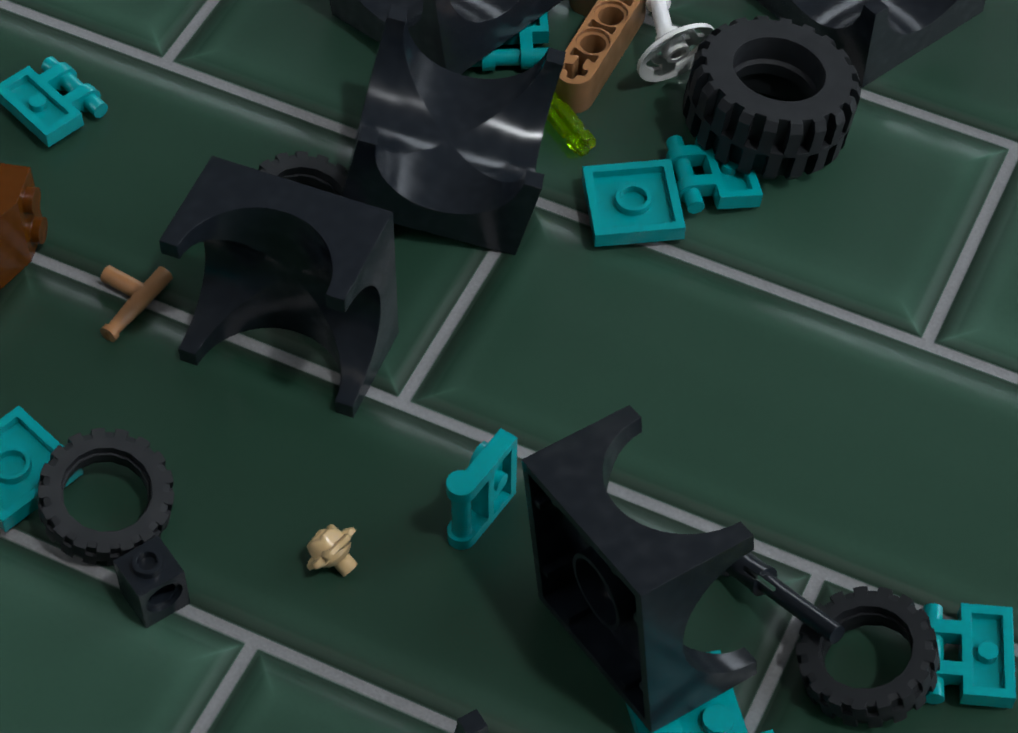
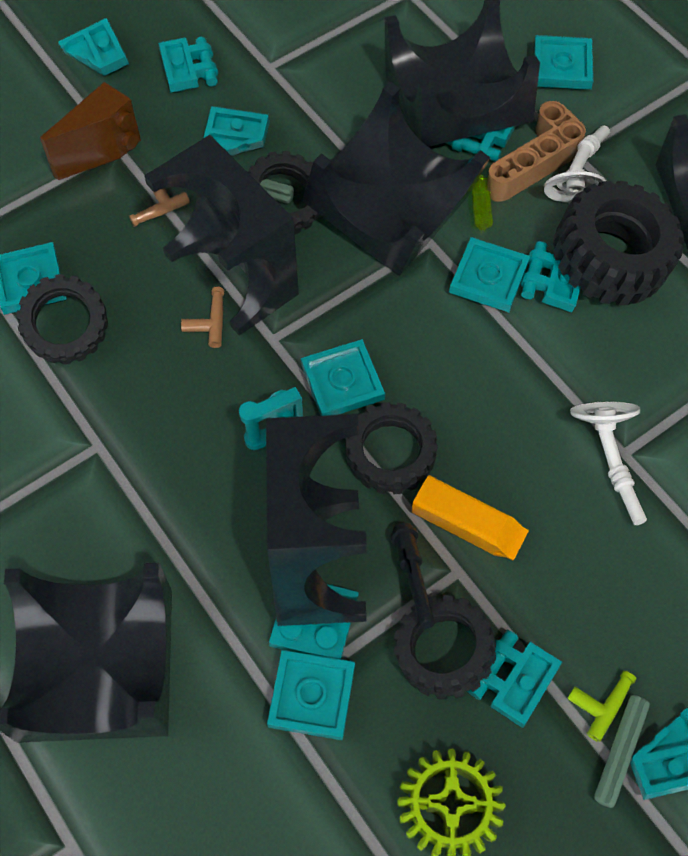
camera: 30 degrees right, 10 degrees up
black brick [113,536,190,628] -> none
tan plant [306,524,358,577] -> none
none -> medium nougat piece [181,287,224,348]
none -> teal wing [204,106,270,155]
none -> teal plate [301,339,385,416]
none -> black tyre [346,402,438,495]
none -> light orange piece [412,475,529,561]
none -> white dish [570,402,647,525]

